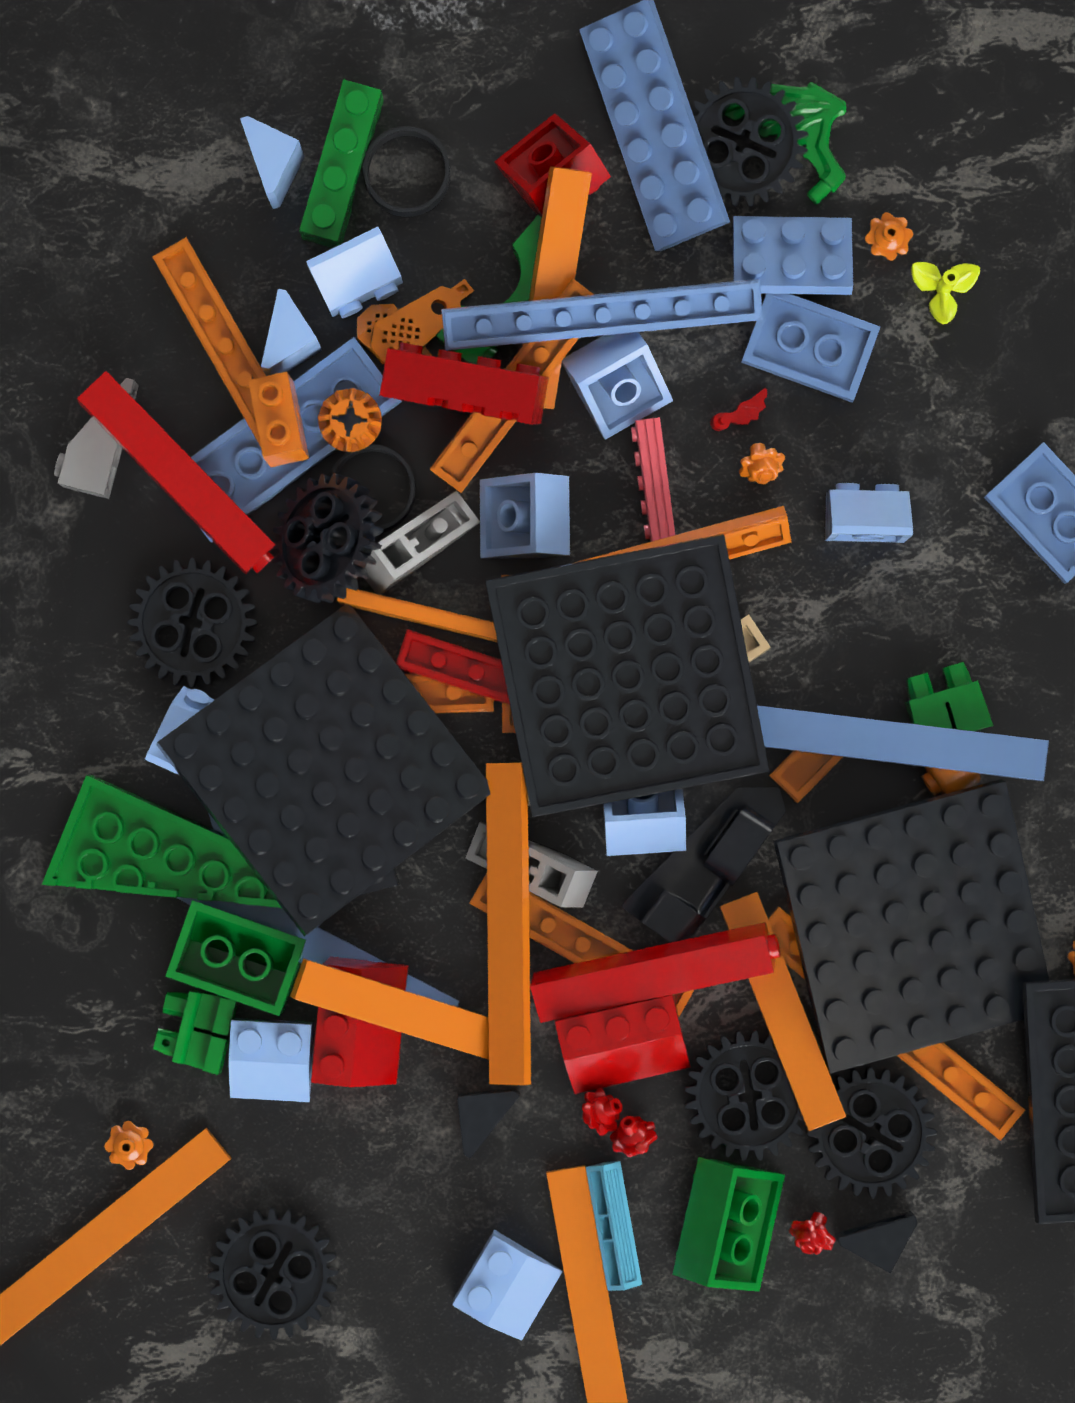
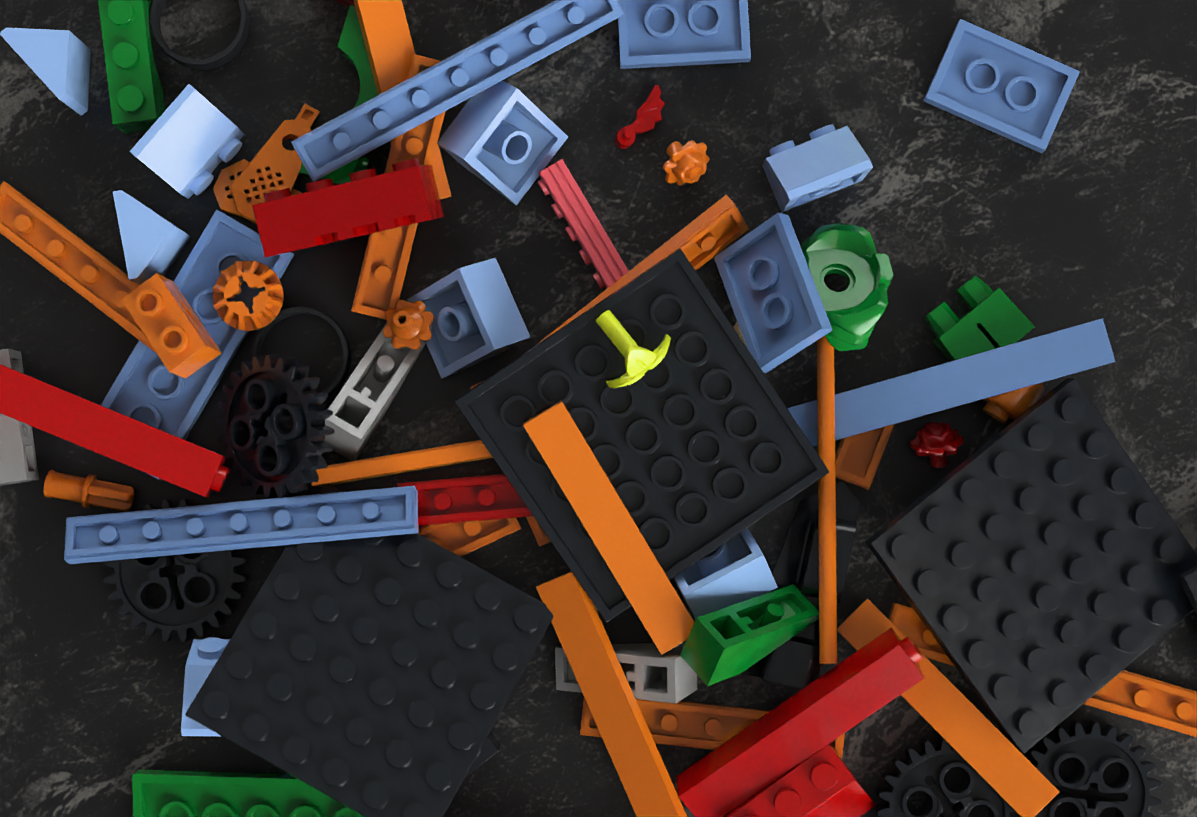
camera: 25 degrees left, 0 degrees up
none -> orange axle [43,470,135,512]
none -> medium blue tile [64,486,418,564]
none -> orange plant [383,300,434,350]
none -> orange tile [523,400,694,655]
none -> neon yellow plant [596,310,671,388]
none -> green slope [680,584,819,686]
none -> medium blue plate [714,213,832,373]
none -> green piece [801,223,894,351]
none -> orange piece [816,336,837,664]
none -> red plant [910,422,964,468]

